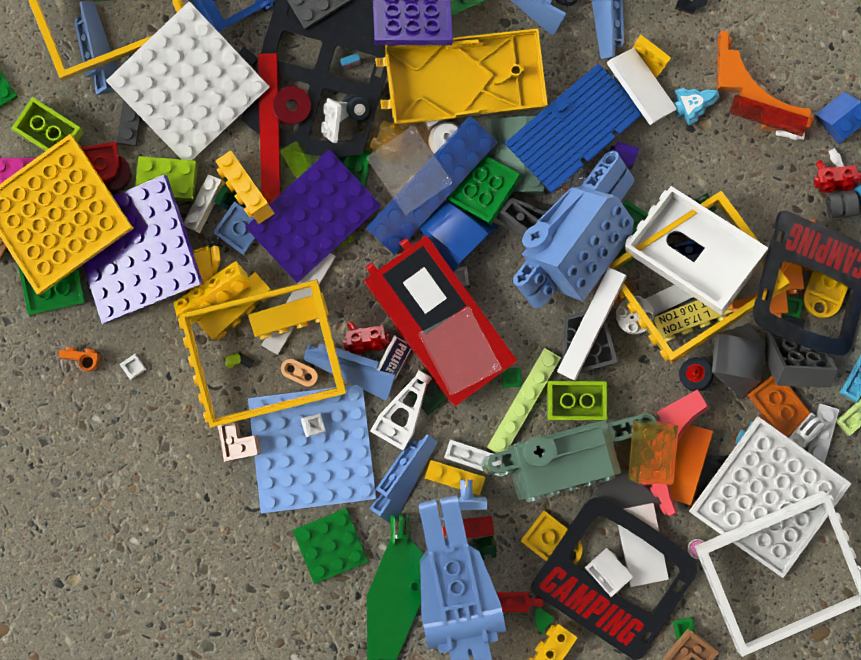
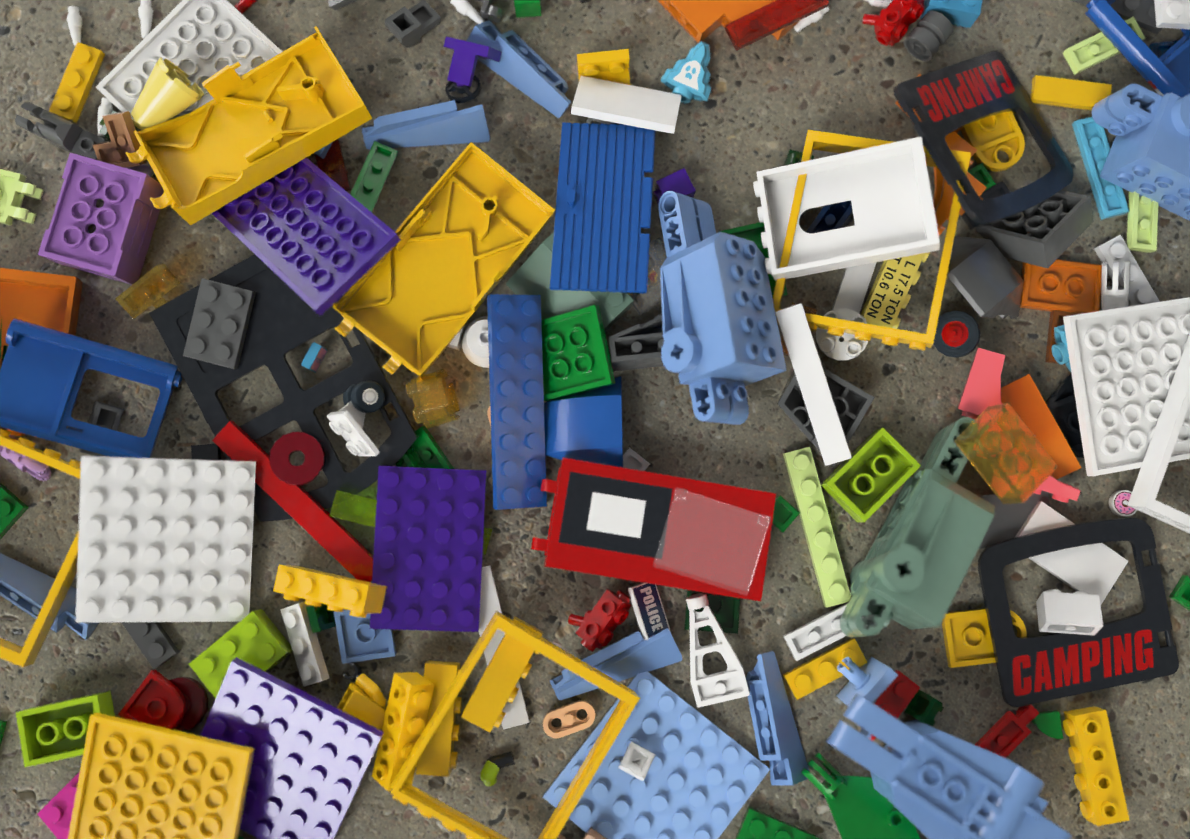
camera: 45 degrees left, 0 degrees up
clear piece [366,125,453,215] -> none

